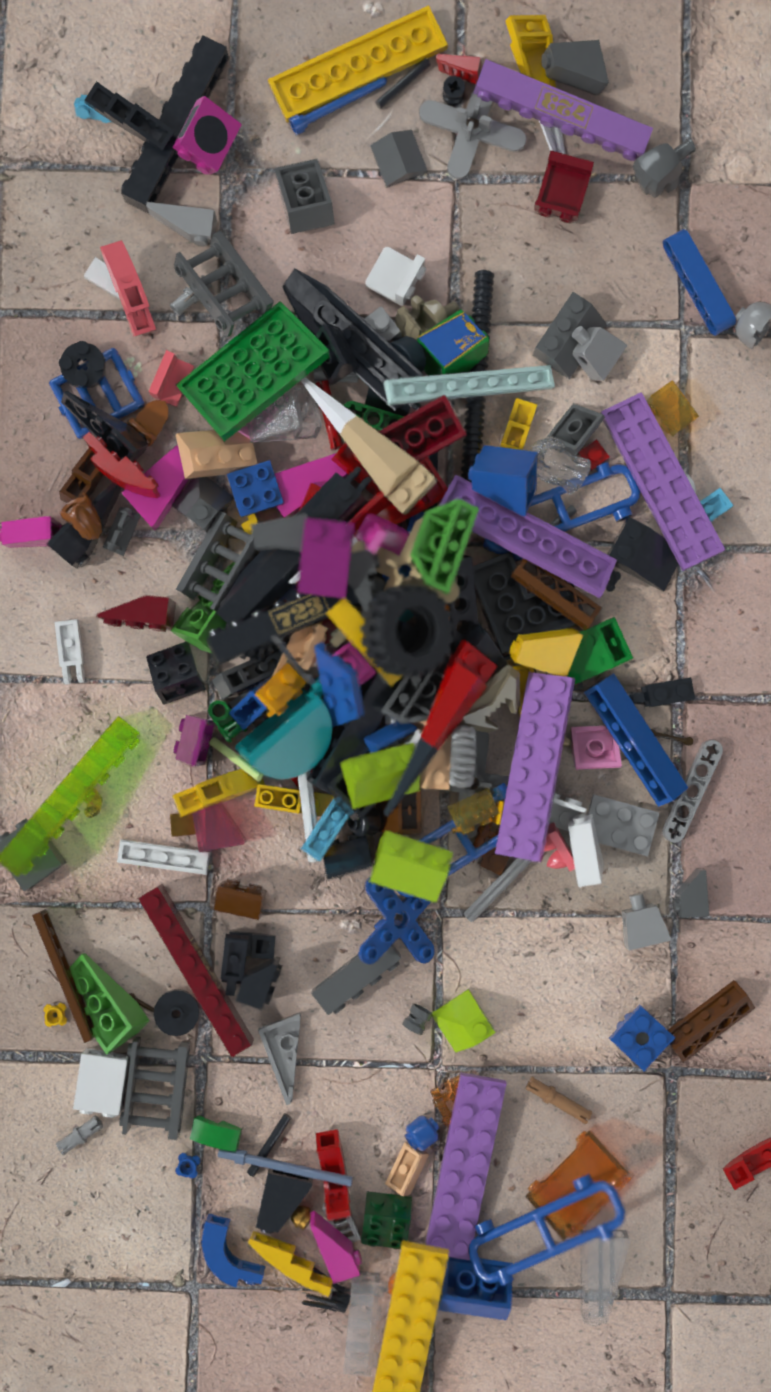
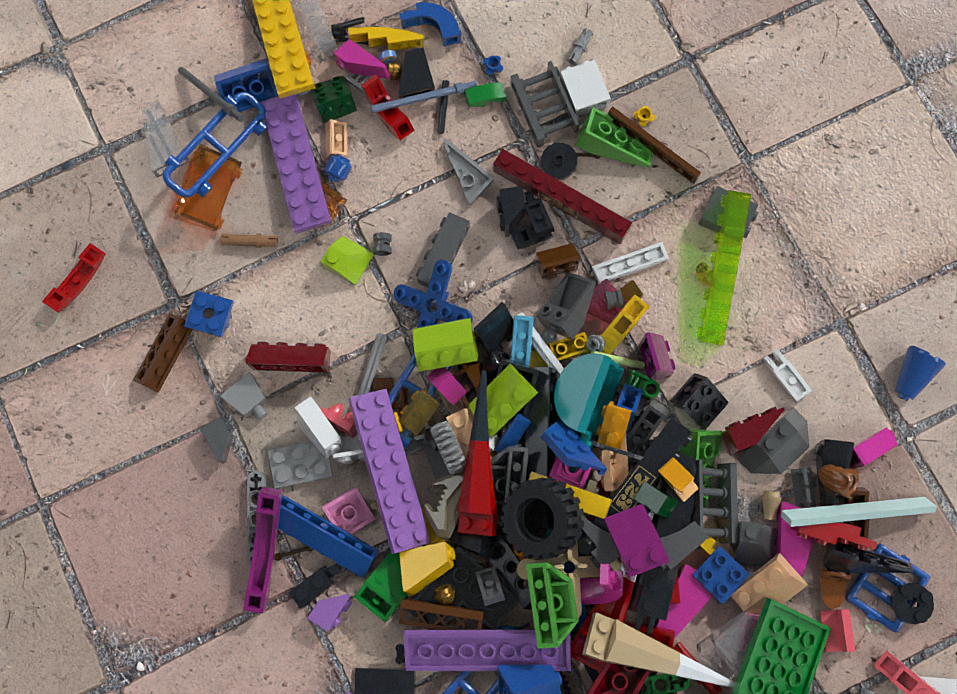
camera: 160 degrees right, 10 degrees down
none -> dark grey bar [178,67,244,122]
none -> magenta arch [243,487,283,613]
none -> dark red slope [245,342,331,373]
none -> medium lavender slope [308,594,352,632]
none -> medium blue tile [378,50,397,65]
none -> dark pink slope [427,367,467,405]
none -> pearl gold plate [435,584,455,605]
none -> dark grey slope [475,566,505,606]
none -> dark grey slope [536,272,596,344]
none -> light grey plate [586,335,605,352]
none -> dark grey wheel [604,289,623,310]
none -> slope [633,481,678,518]
none -> light orange slope [658,457,699,502]
none -> dark grey wedge [738,407,809,474]
none -> tan cone [762,490,782,520]
none -> light aqua tile [781,497,937,527]

